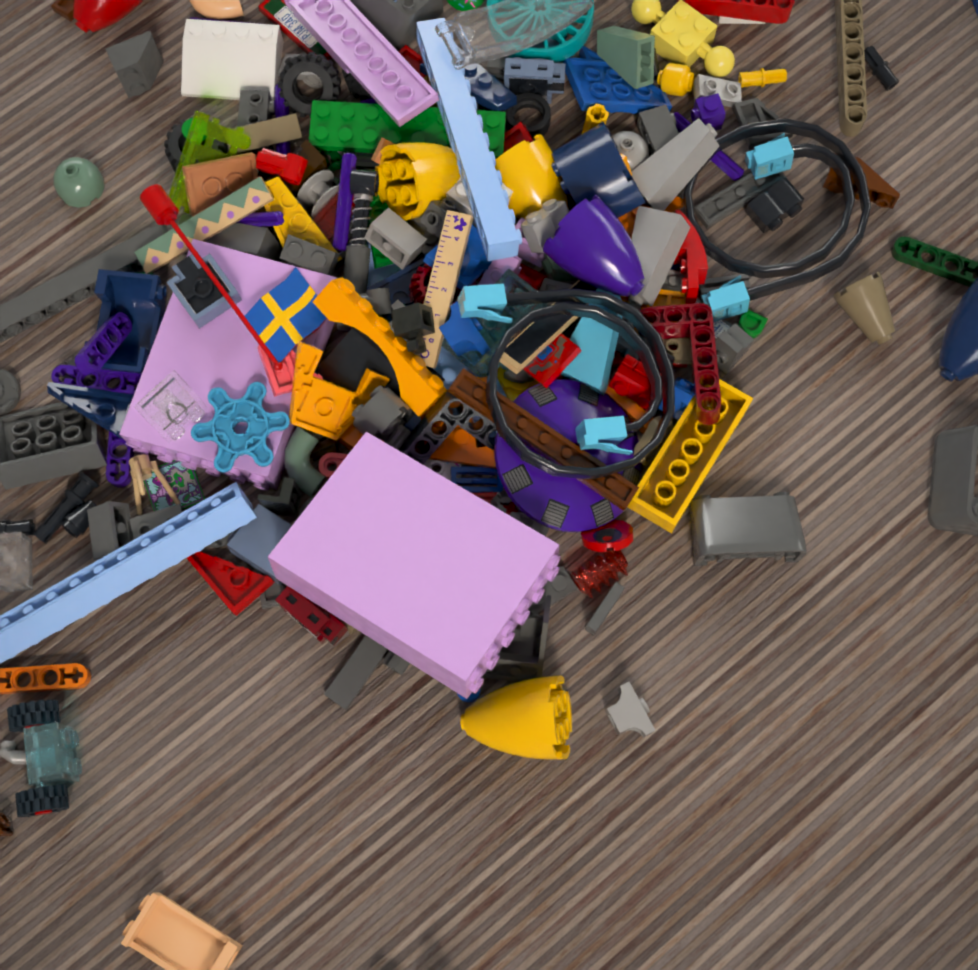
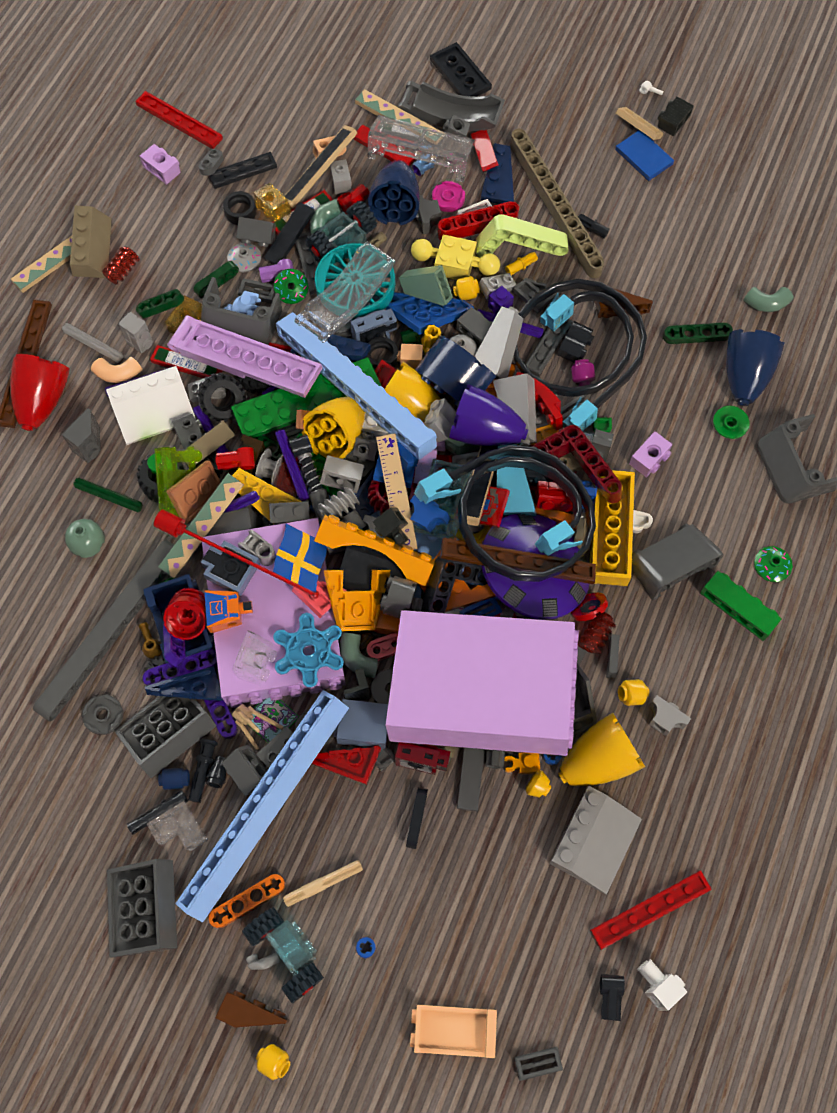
camera: 30 degrees left, 5 degrees down
dark tan cone [833,272,895,345] -> none
none -> dark green axle [73,478,143,512]
none -> pearl gold bar [138,622,162,659]
none -> dark blue brick [158,768,190,790]
none -> red wheel [163,588,207,640]
none -> torso [205,590,253,633]
none -> light grey piece [238,530,276,566]
none -> tan axle [283,860,363,907]
none -> light grey piece [316,487,360,520]
none -> blue bush [356,937,376,958]
none -> light nougat brick [397,344,423,369]
none -> dark green tile [400,329,422,345]
none -> black beam [406,787,428,849]
none -> yellowish green beam [476,214,569,258]
none -> light orange plate [504,752,540,774]
none -> yellow cone [525,770,552,798]
none -> light grey slope [549,786,642,895]
none -> magenta head [571,359,595,386]
none -> red tile [590,870,712,950]
none -> yellow head [618,679,649,706]
none -> lavender brick [629,431,673,478]
none -> white tile [633,510,653,533]
none -> green brick [700,571,782,641]
none -> green dish [713,406,750,439]
none -> green dish [754,546,793,582]

